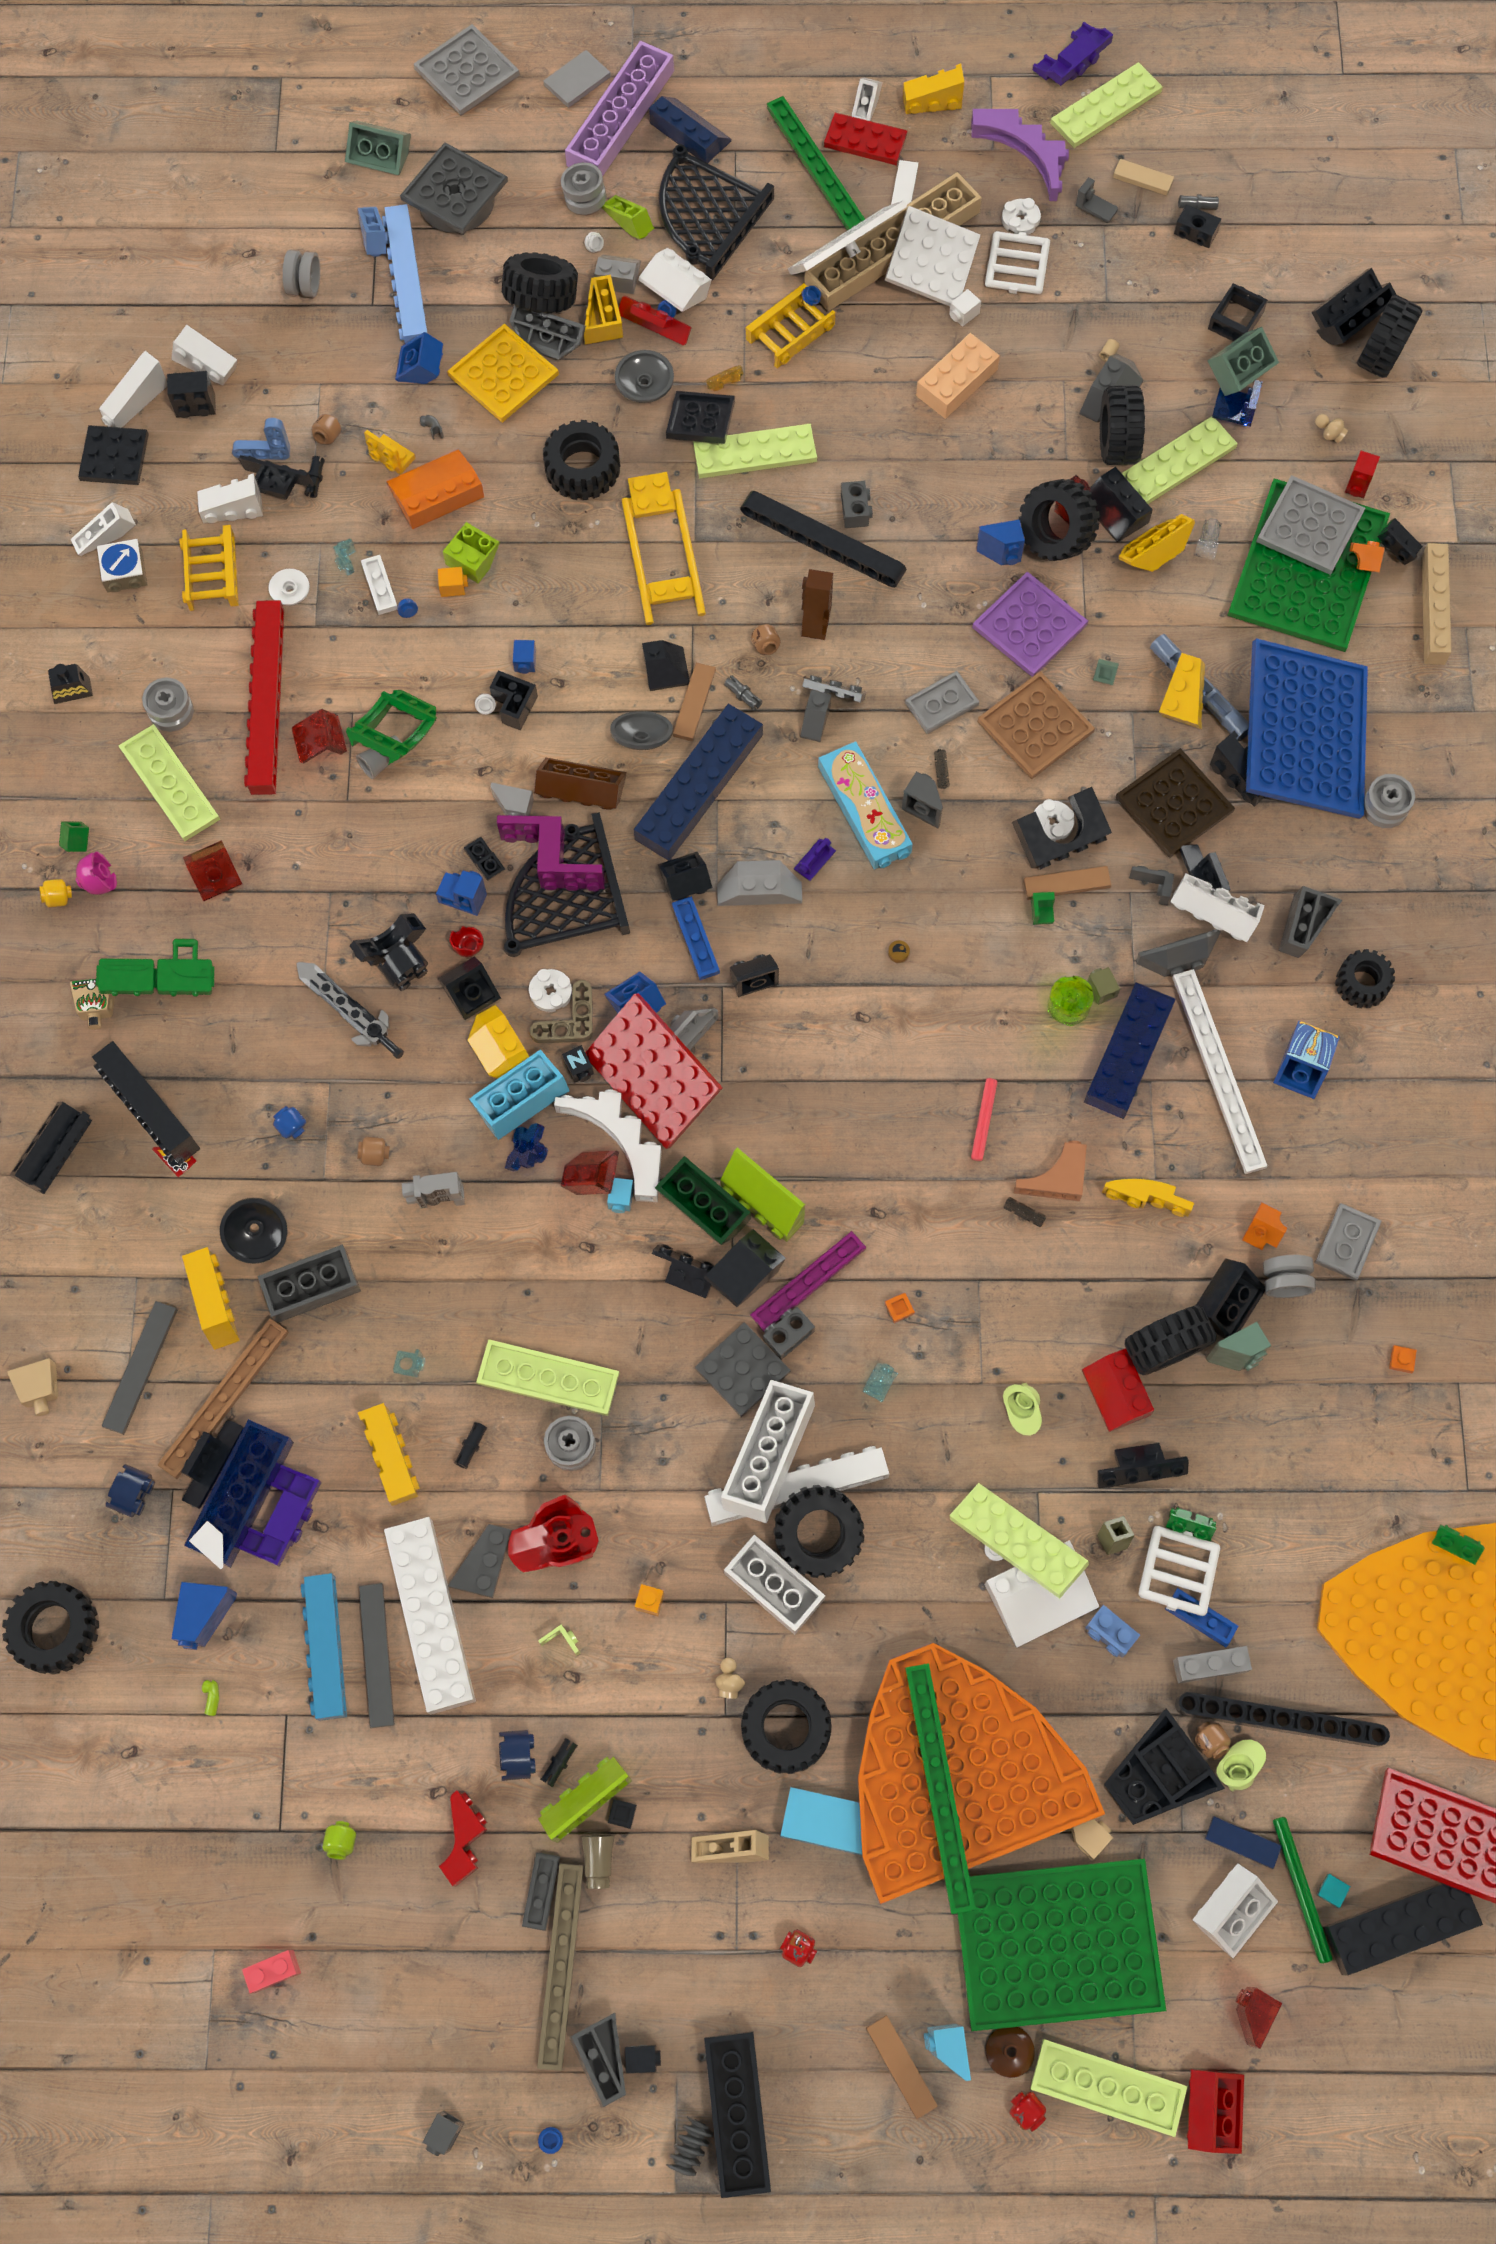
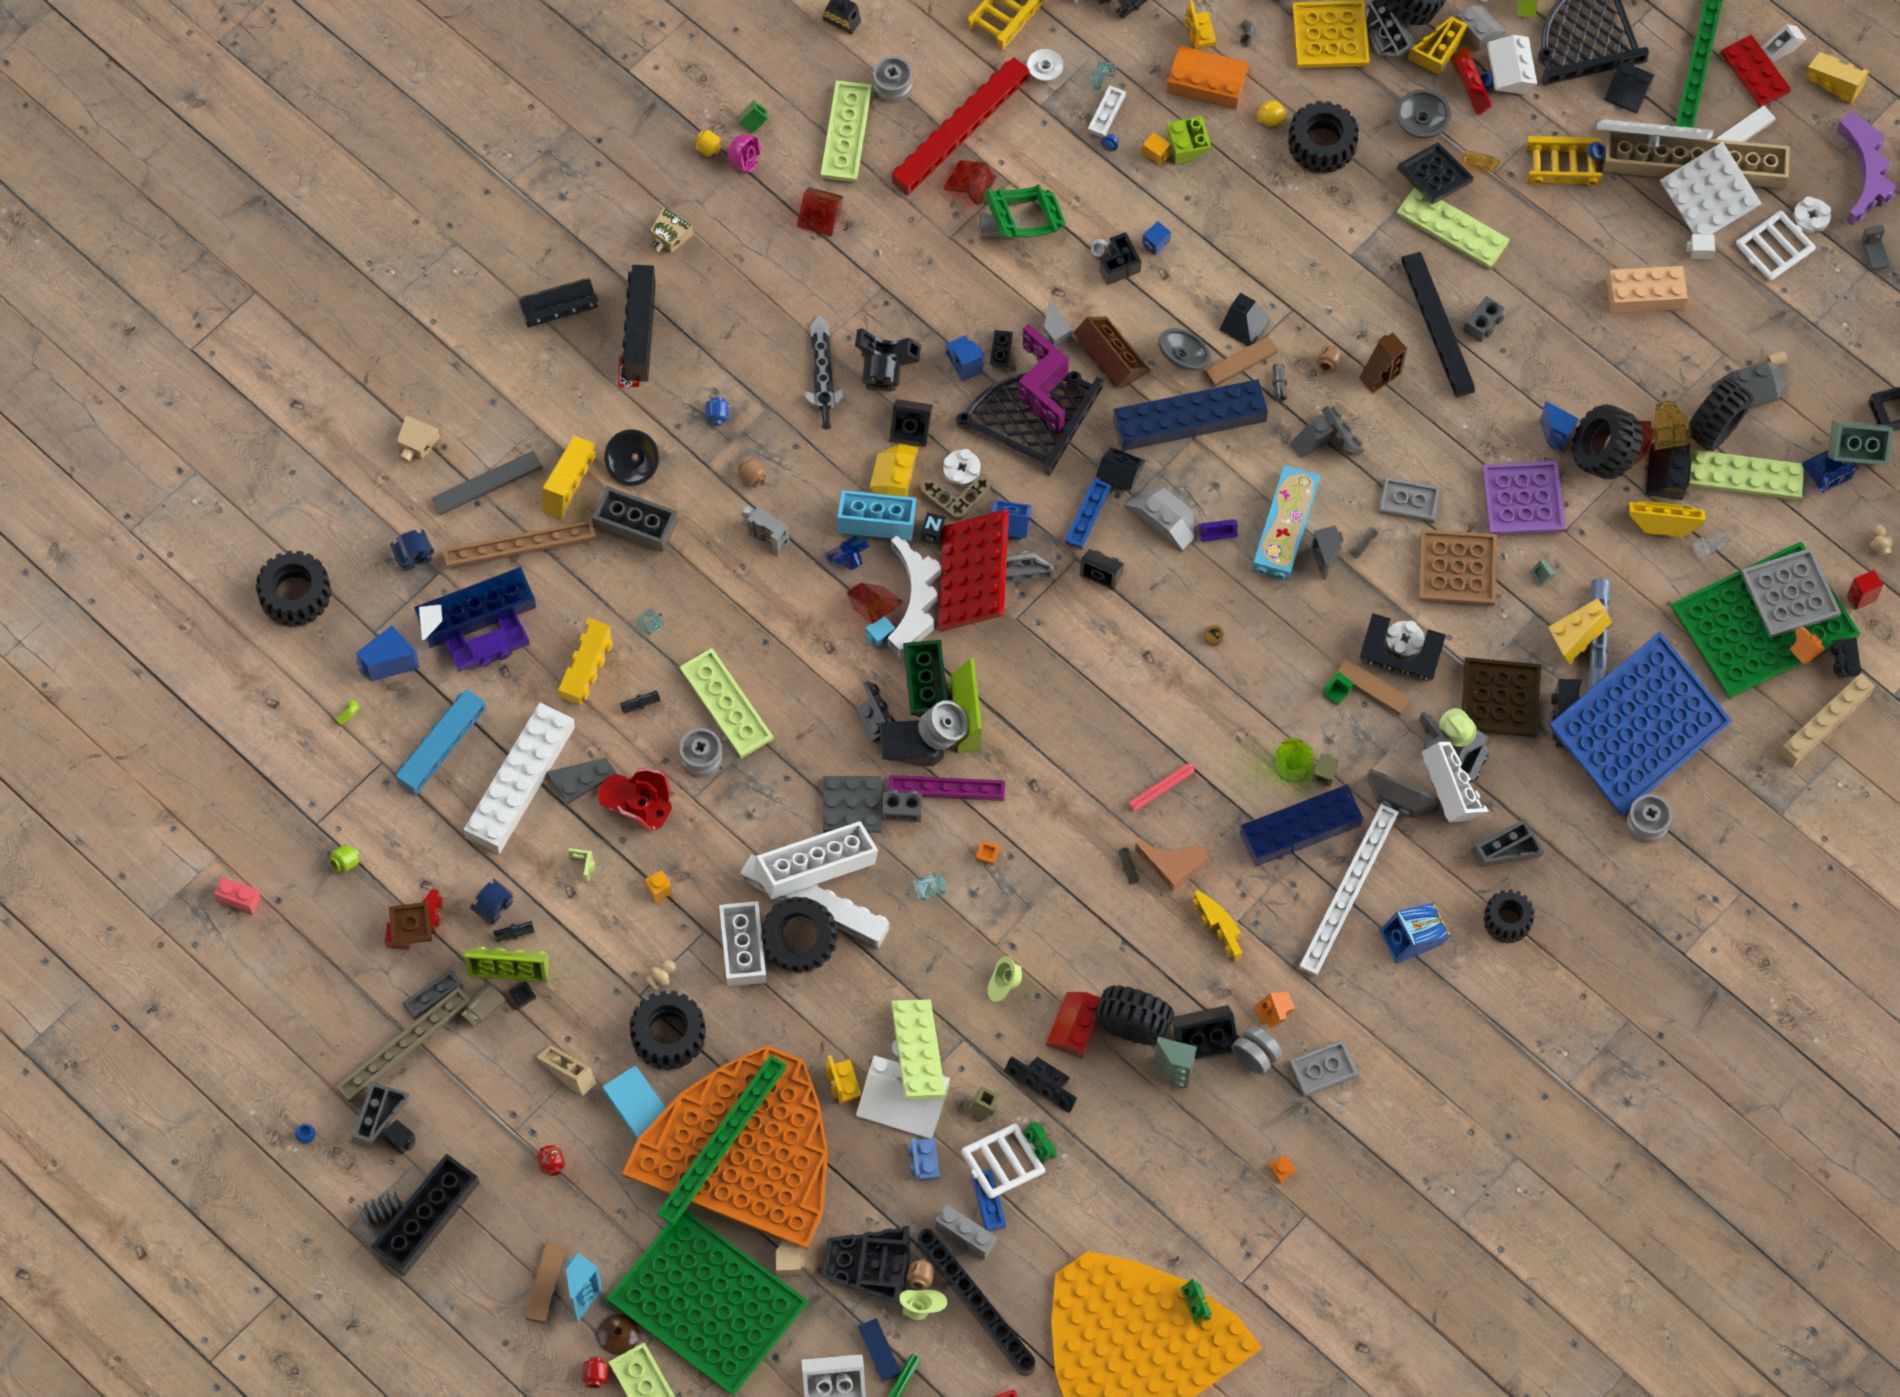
camera: 40 degrees right, 5 degrees down
green piece [96,939,215,997] -> none
black bracket [181,1420,245,1509] -> none
dark grey tile [359,1583,395,1729] -> none
dark grey brick [422,2110,465,2156] -> none
red hair [449,926,484,958] -> none
yellow plate [622,472,706,625] -> none
none -> reddish brown plate [389,902,432,946]
none -> yellow bracket [825,1055,862,1104]
none -> light grey wheel [918,701,969,750]
none -> yellow hair [1256,100,1286,128]
none -> yellowish green piece [1439,708,1476,747]
none -> black slope [1604,61,1655,114]
none -> clear yellow wedge [1654,401,1691,450]

